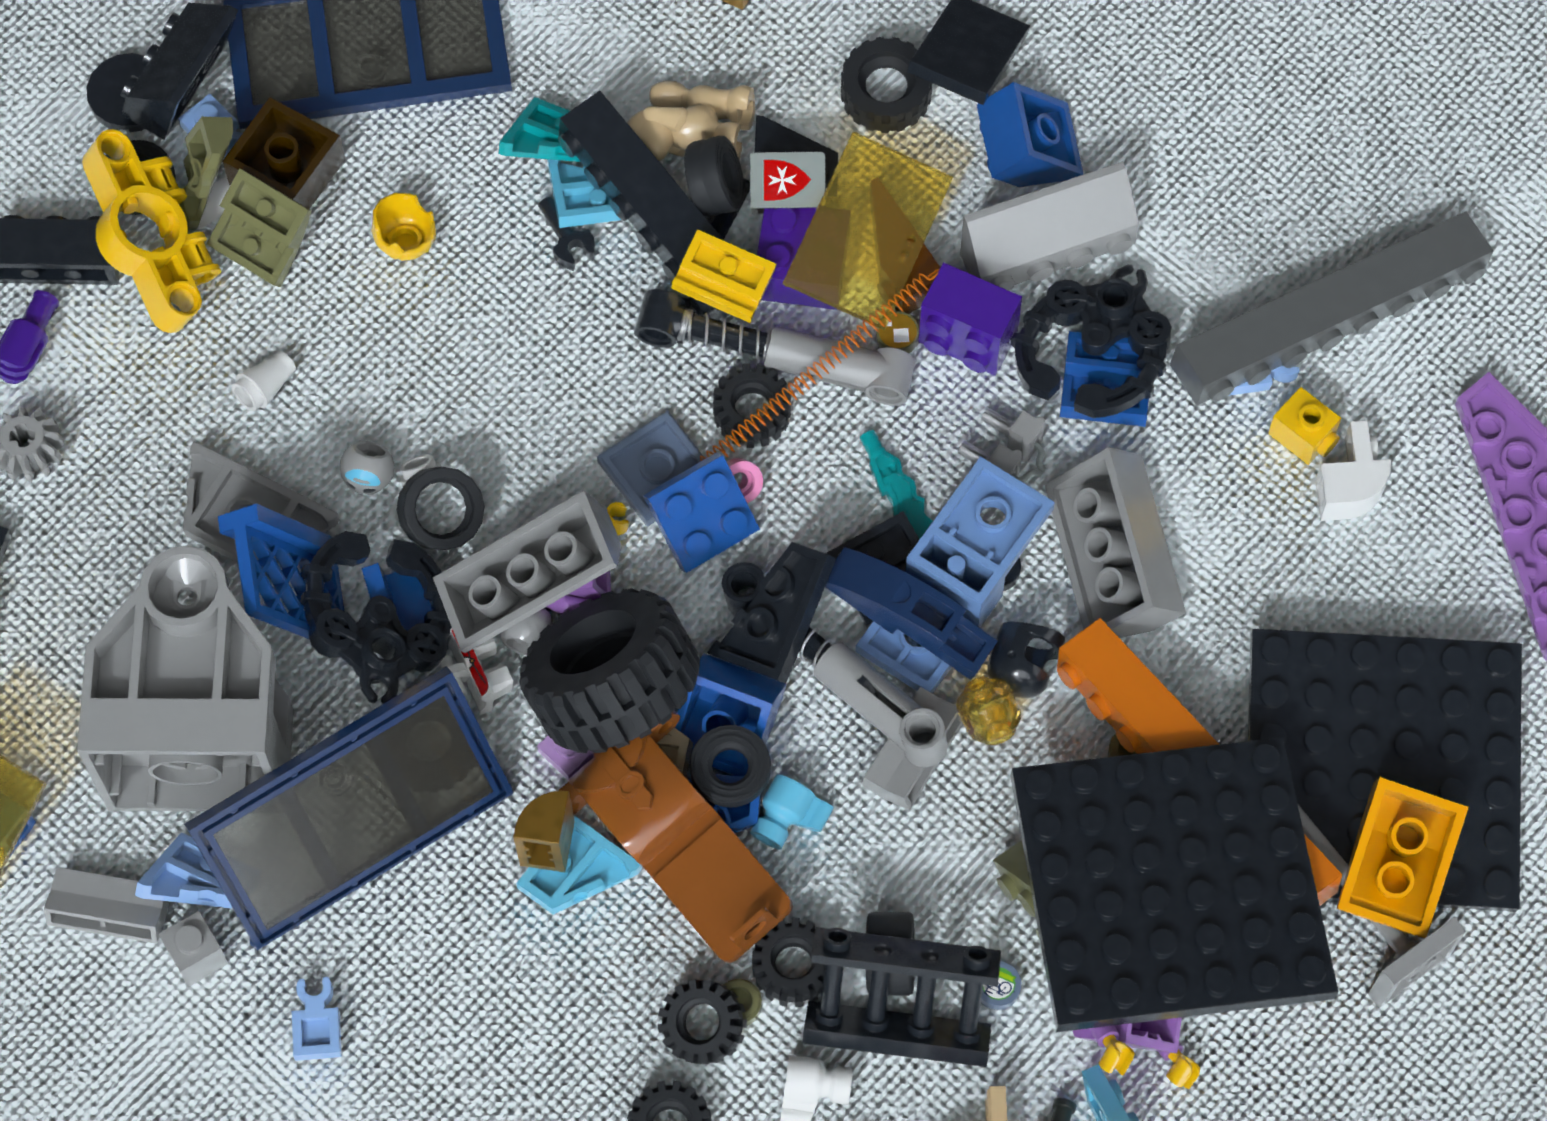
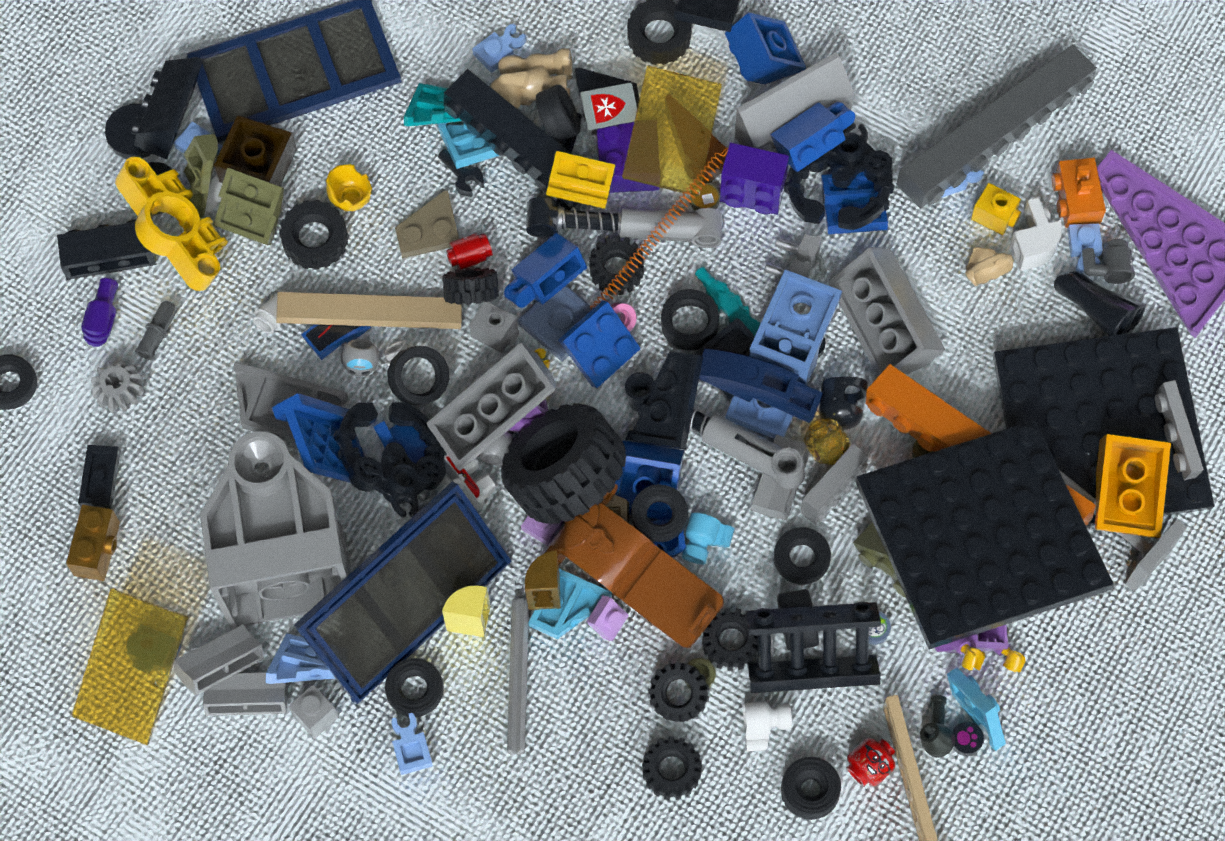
camera: 10 degrees left, 0 degrees up
none -> dark grey axle [135,301,178,360]
none -> light grey piece [174,624,264,696]
none -> tan tile [276,292,462,329]
none -> black tyre [279,200,348,270]
none -> slope [301,324,372,360]
none -> black tyre [385,658,444,717]
none -> dark tan wing [395,190,460,259]
none -> black tyre [442,268,499,305]
none -> light yellow brick [442,586,491,637]
none -> red brick [446,233,493,270]
none -> light grey brick [469,302,519,353]
none -> light blue plate [472,24,526,73]
none -> blue brick [504,233,588,308]
none -> light grey axle [507,598,529,755]
none -> lavender plate [586,596,629,642]
none -> black tyre [661,289,719,351]
none -> blue brick [770,102,855,172]
none -> black tyre [773,527,831,585]
none -> light grey piece [800,444,868,525]
none -> tan piece [965,247,1013,286]
none -> orange brick [1051,157,1106,228]
none -> black piece [1054,271,1146,336]
none -> light blue plate [1067,223,1103,274]
none -> dark grey piece [1082,239,1135,284]
none -> light grey plate [1155,380,1204,480]

